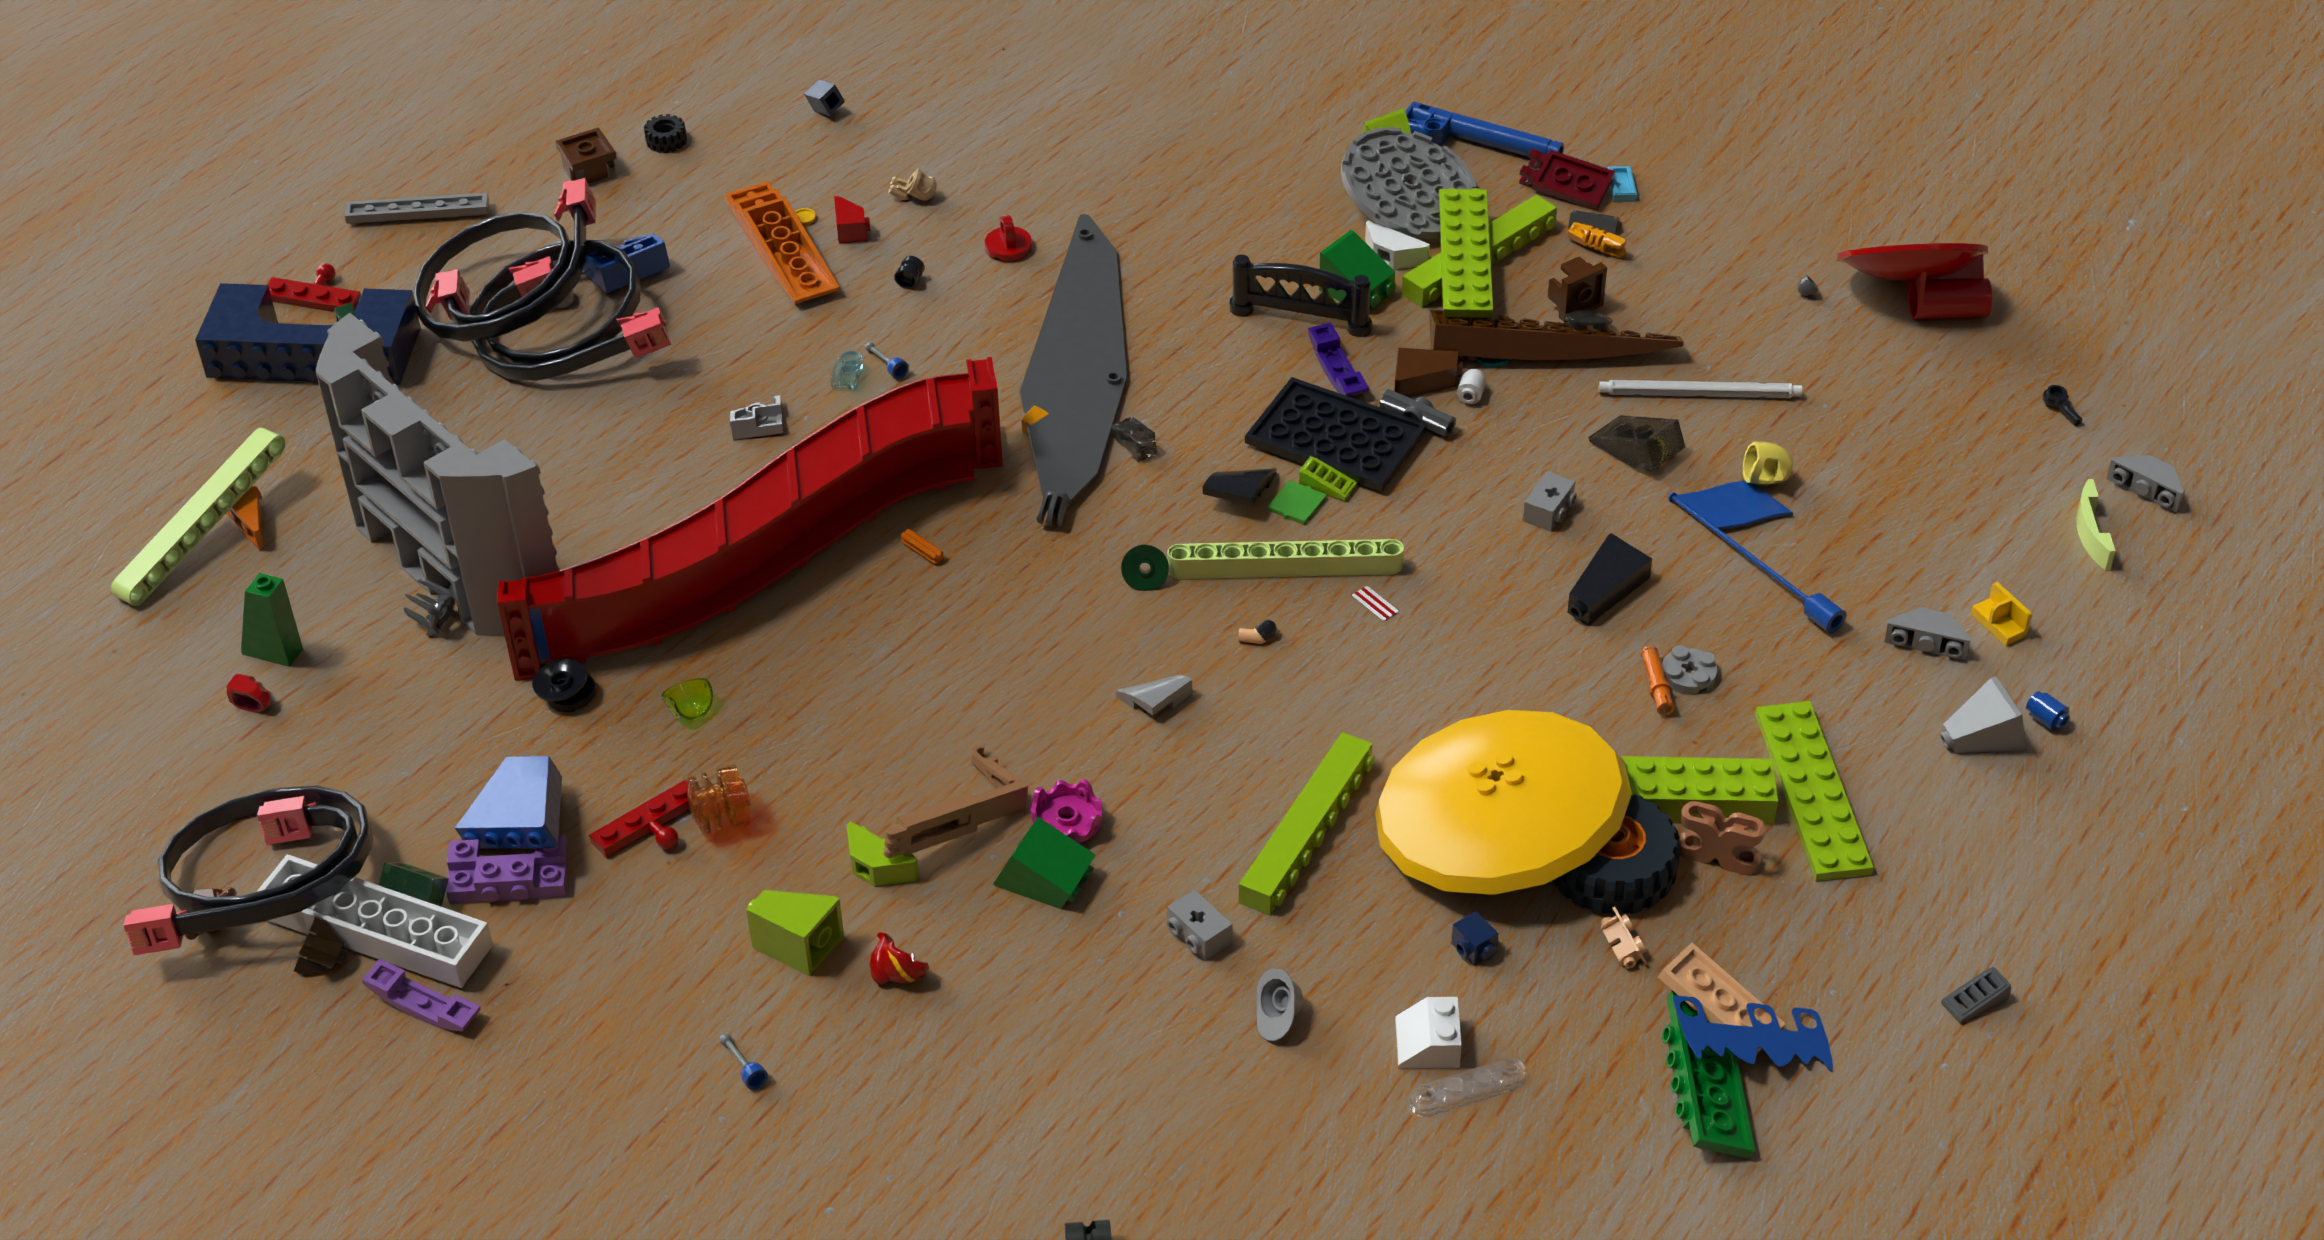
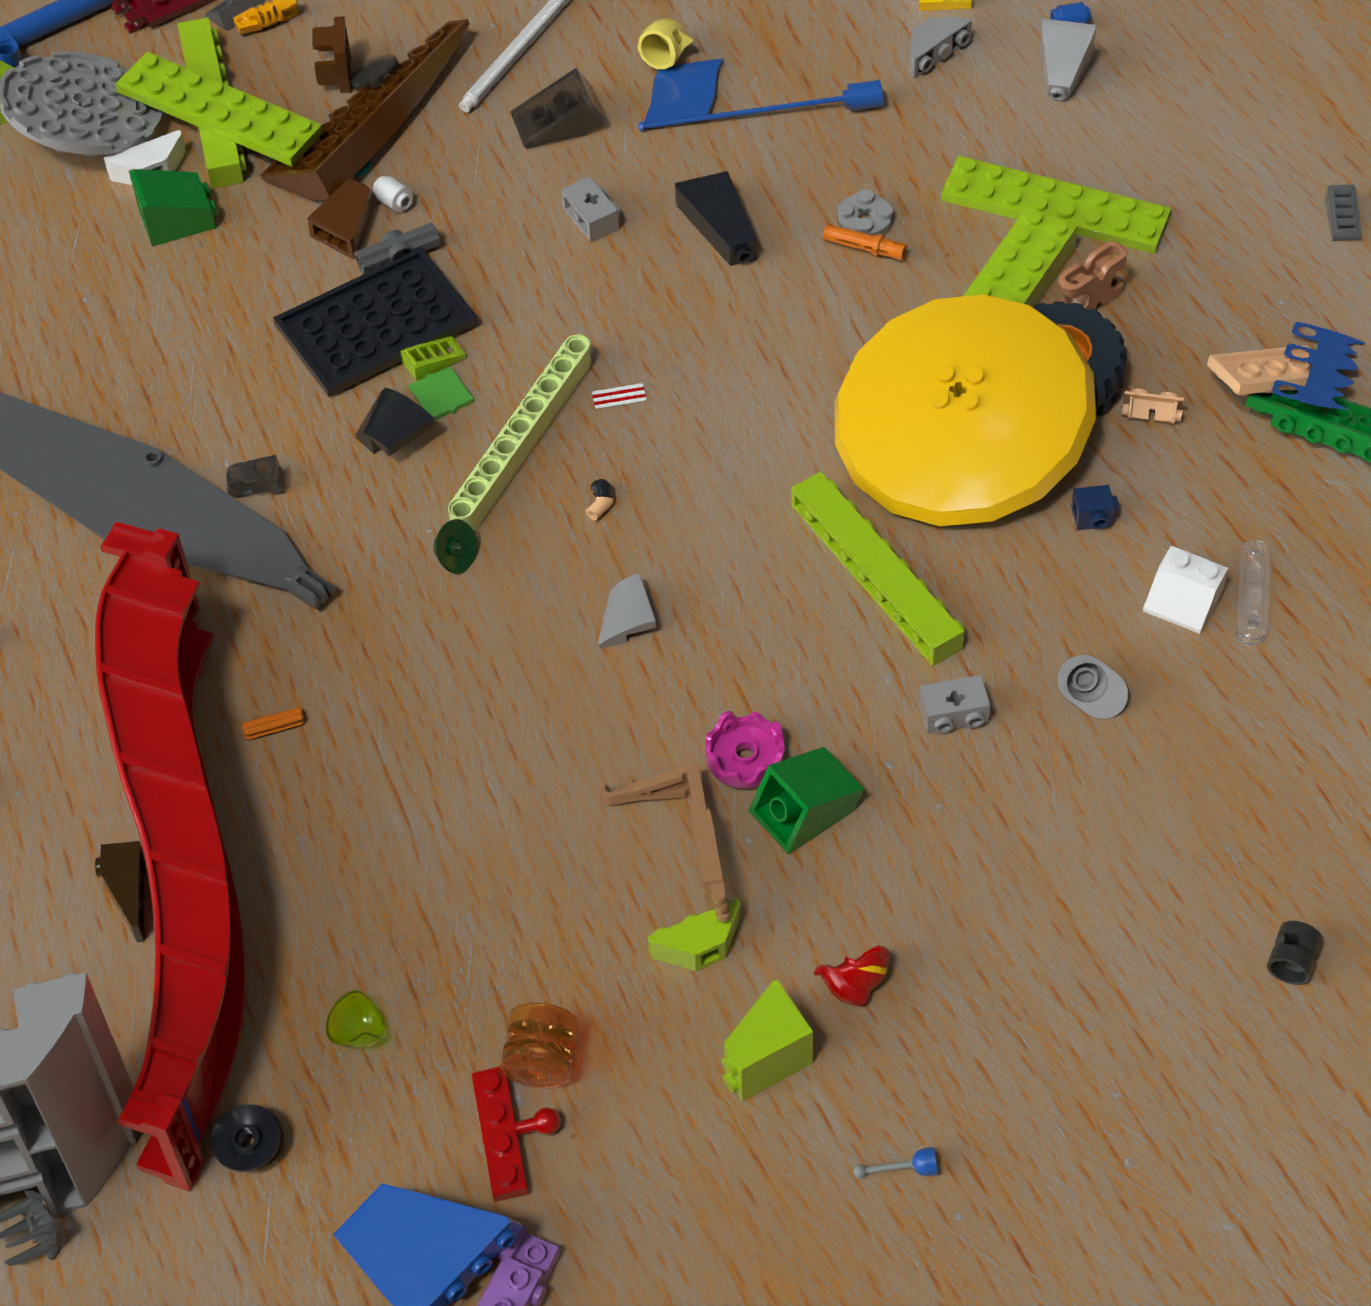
camera: 60 degrees left, 10 degrees up
black piece [1229,255,1372,337] -> none
dark purple slope [1308,322,1369,397] -> none

